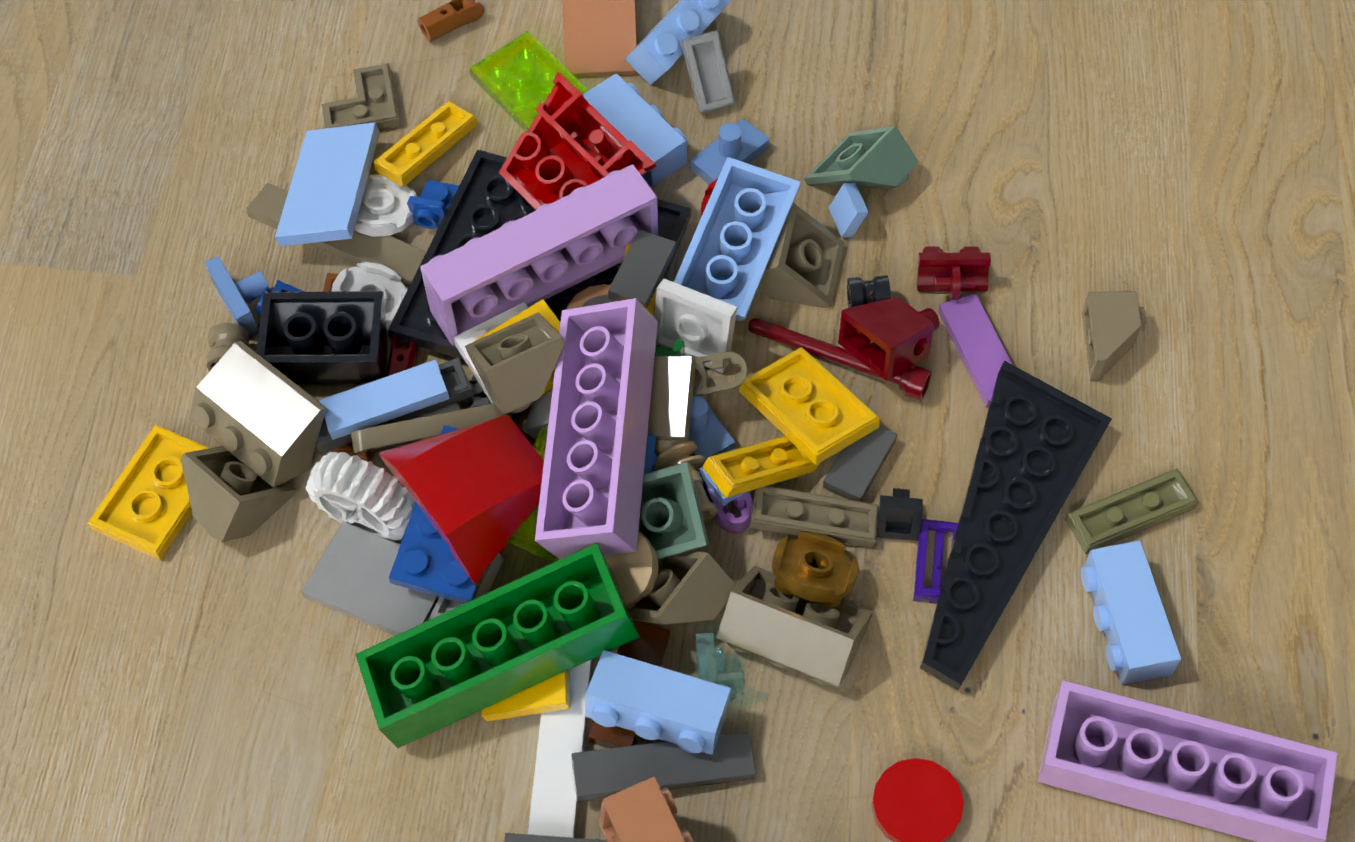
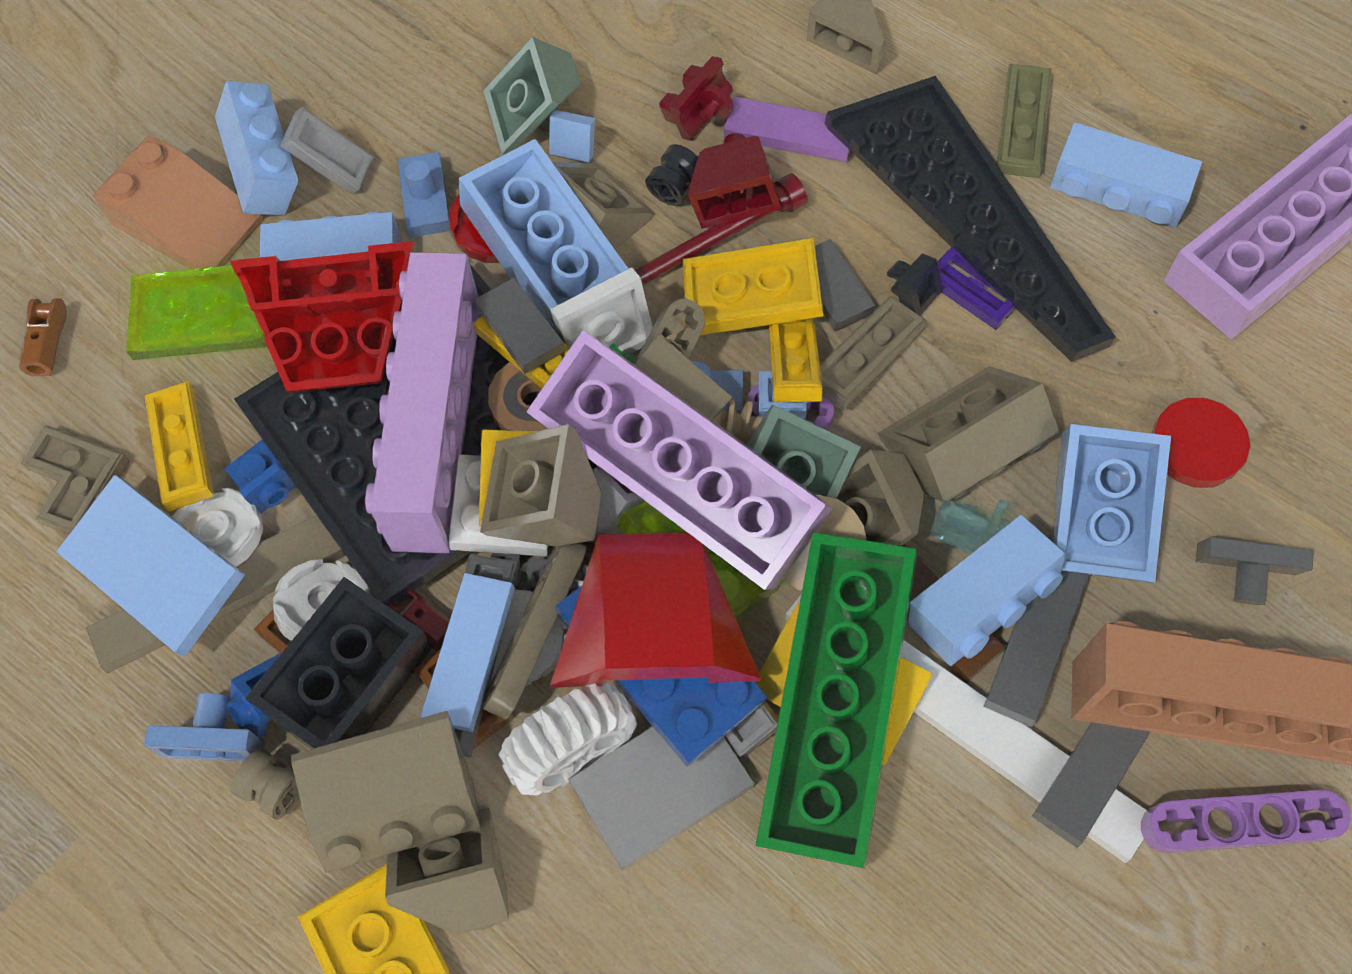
camera: 55 degrees left, 5 degrees up
pearl gold plate [771,532,859,608] -> none
none -> light blue slope [1054,424,1171,583]

